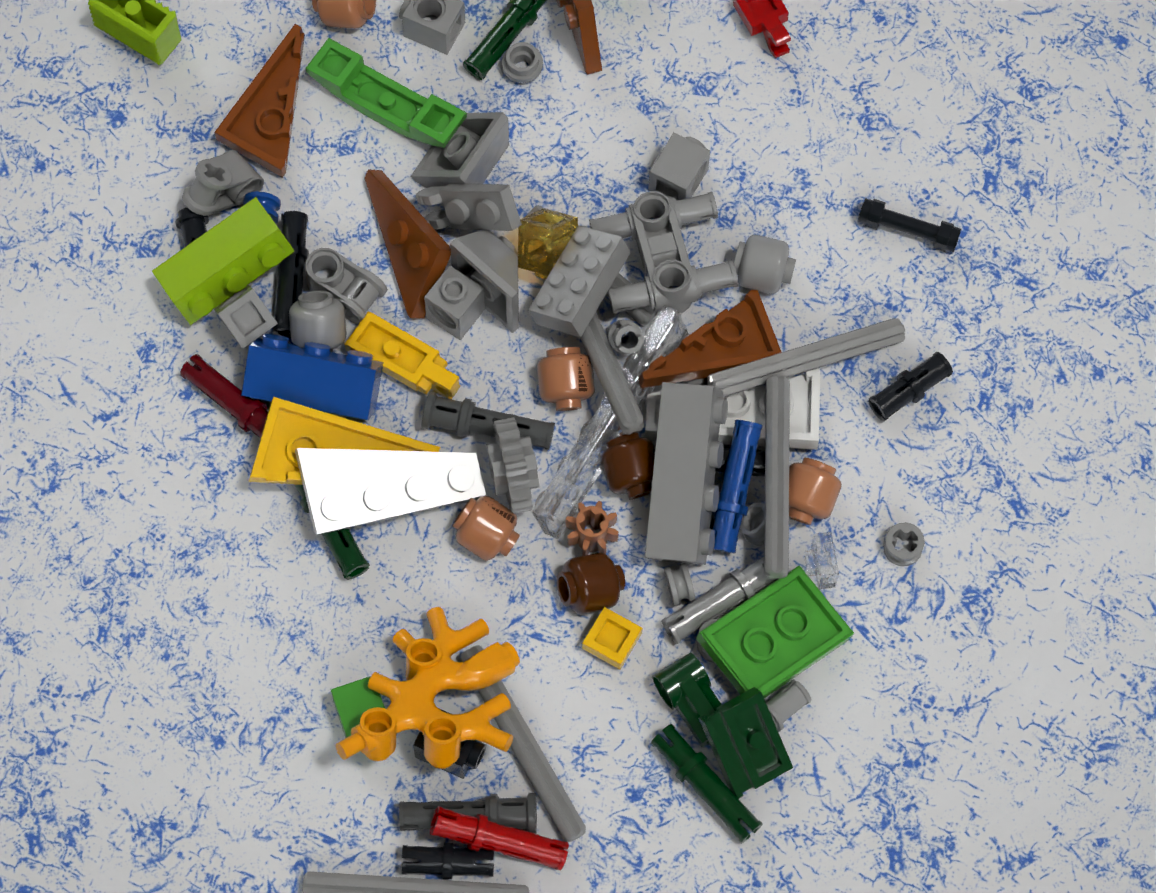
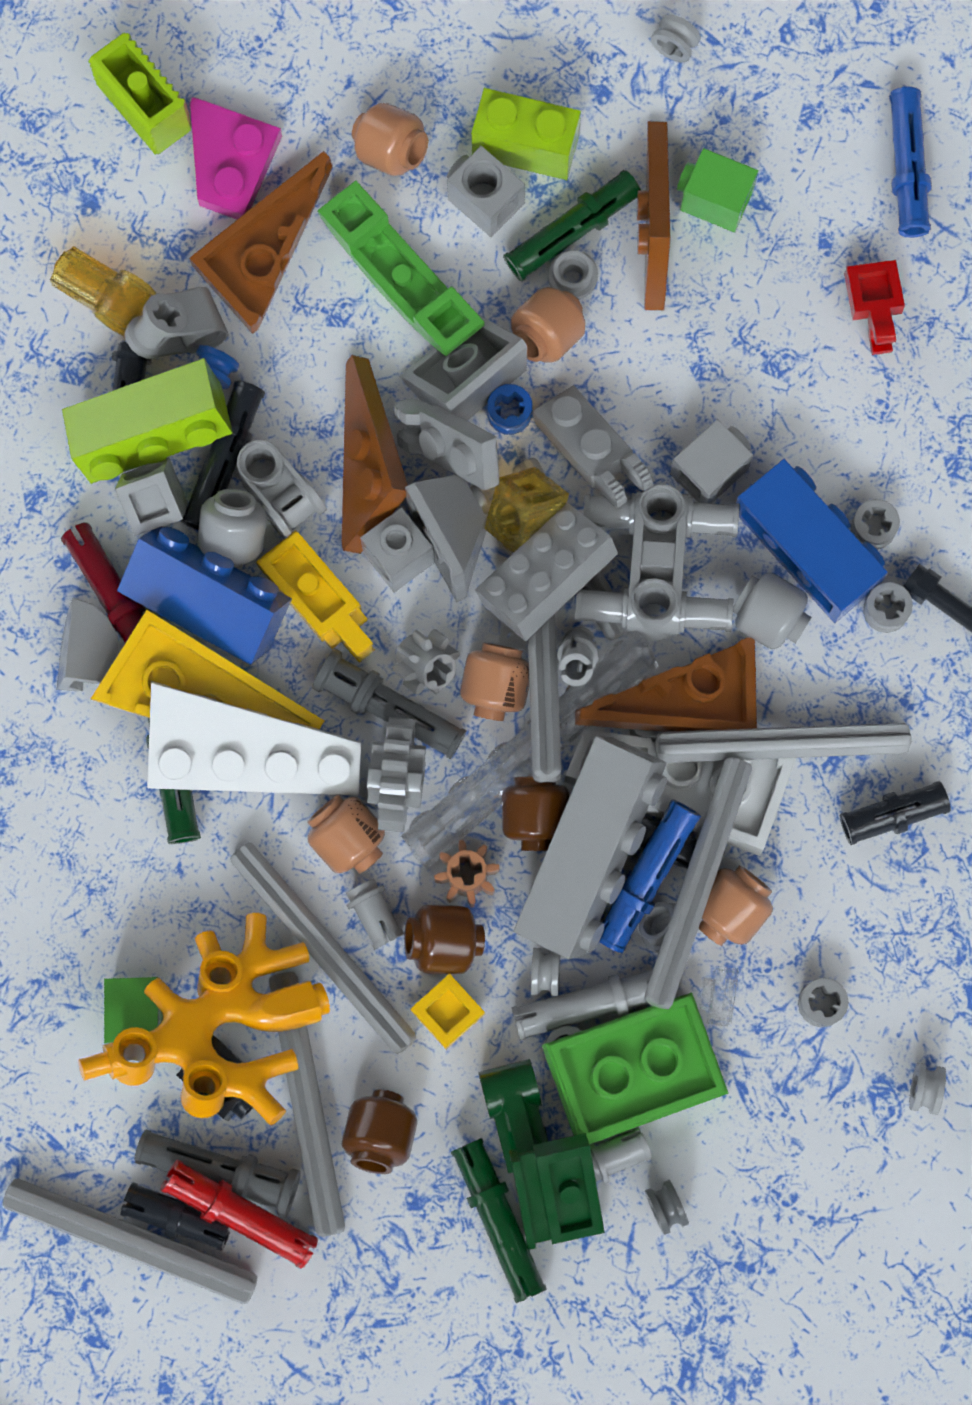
camera: 20 degrees right, 10 degrees up
none -> clear yellow piece [50,246,157,337]
none -> light grey brick [56,598,119,691]
none -> dark pink wing [190,97,282,220]
none -> light grey axle [230,842,416,1054]
none -> reddish brown head [342,1089,418,1174]
none -> light grey pin [346,878,404,950]
none -> light grey gear [392,629,460,695]
none -> blue bush [487,384,532,435]
none -> nougat head [511,287,586,363]
none -> light grey hinge [532,385,654,508]
none -> dark grey bush [645,1180,689,1235]
none -> blue brick [736,459,888,623]
none -> light grey bush [851,499,900,550]
none -> light grey bush [863,582,913,633]
none -> light grey bush [909,1062,946,1115]

